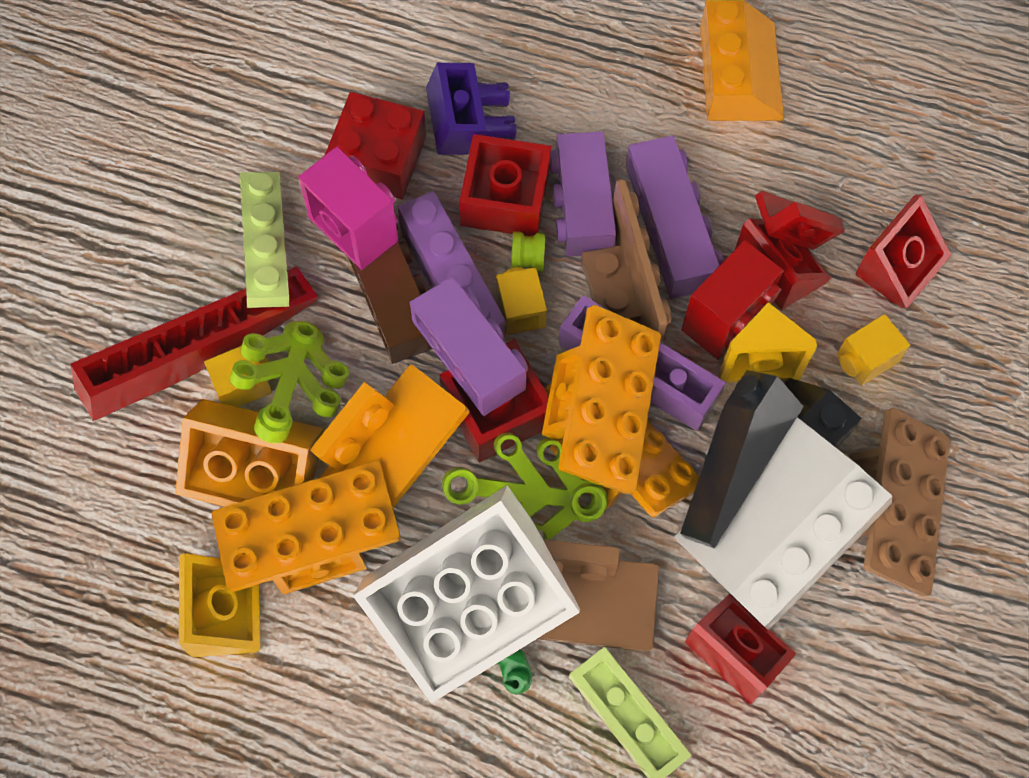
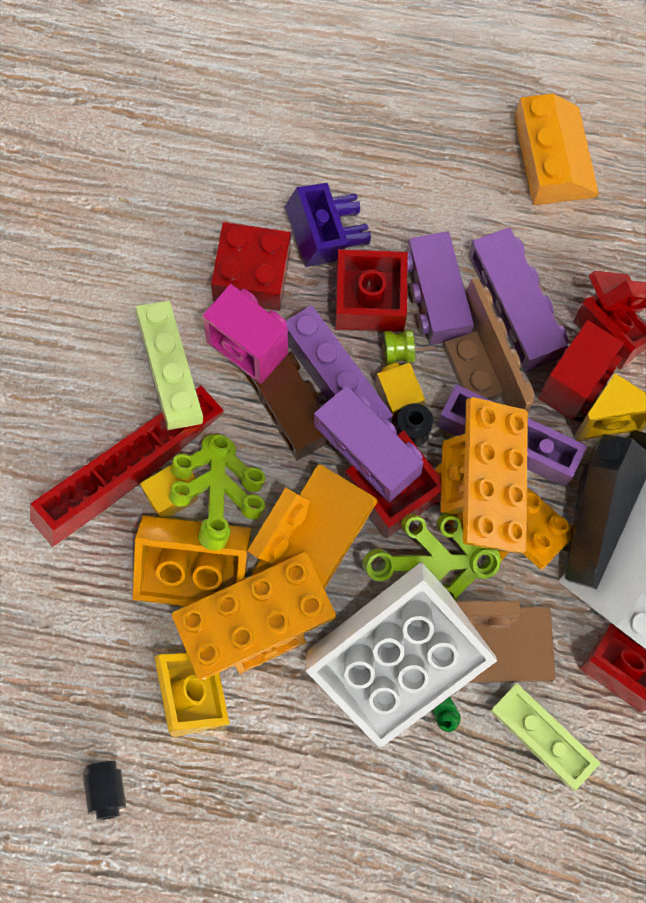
camera: 10 degrees left, 5 degrees up
none -> black brick [83,761,126,820]
none -> black brick [395,403,433,447]

